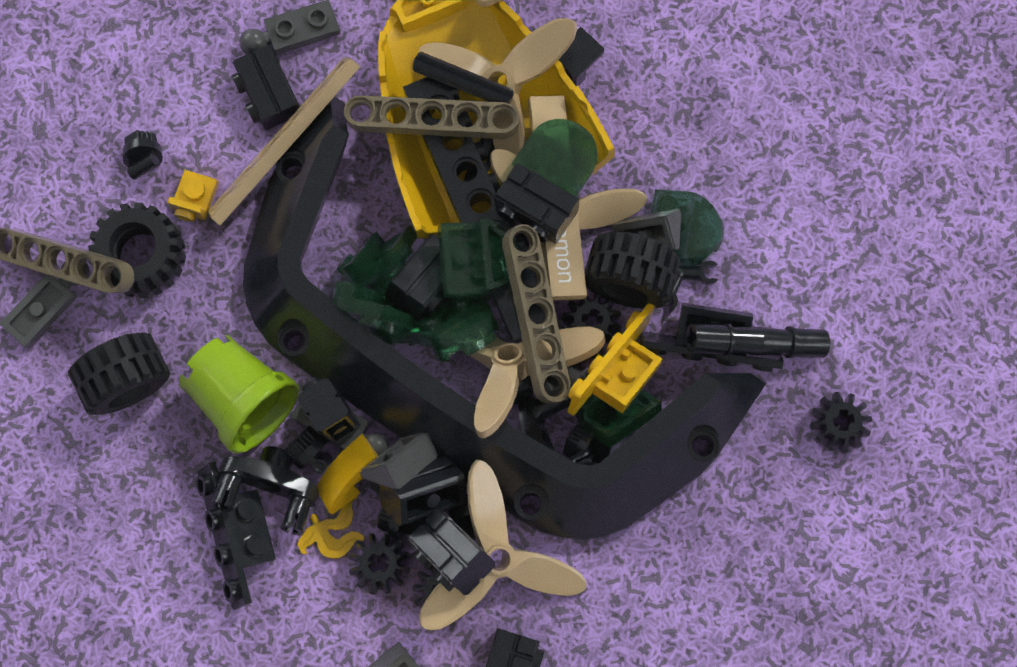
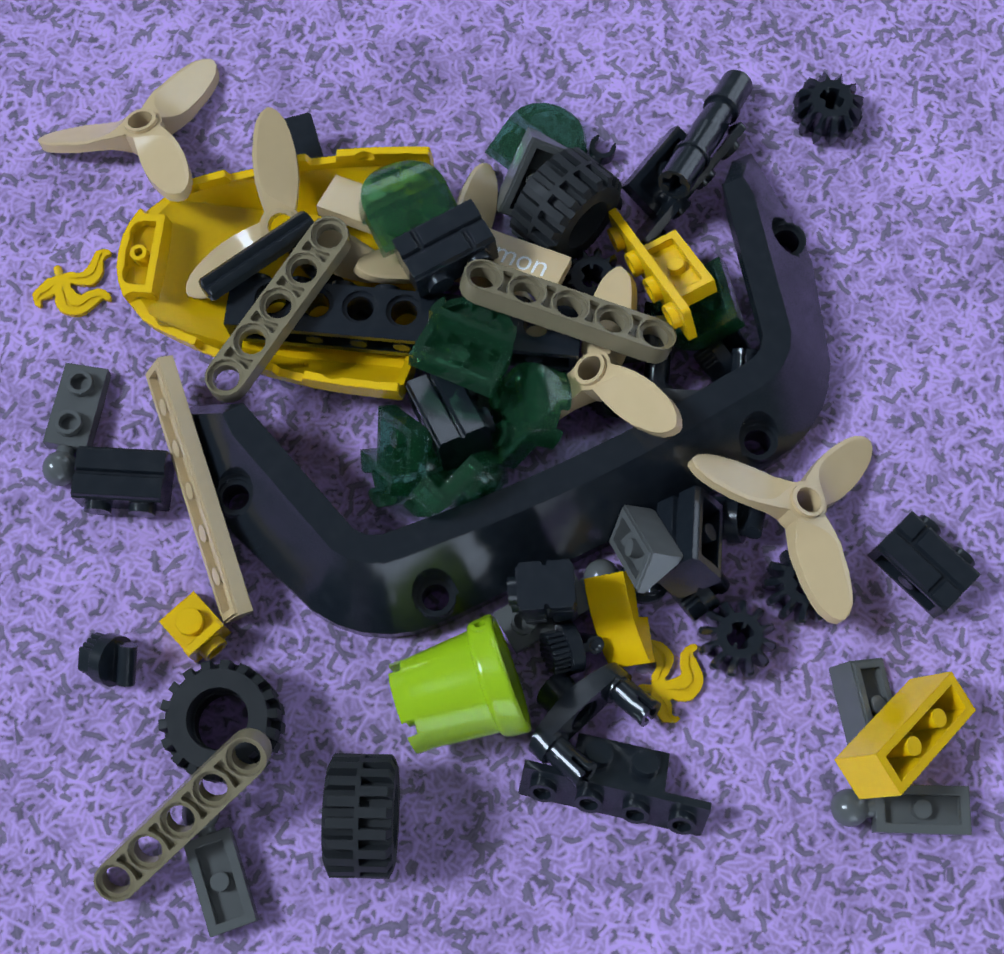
camera: 65 degrees left, 5 degrees down
black brick [409,508,496,595] -> none

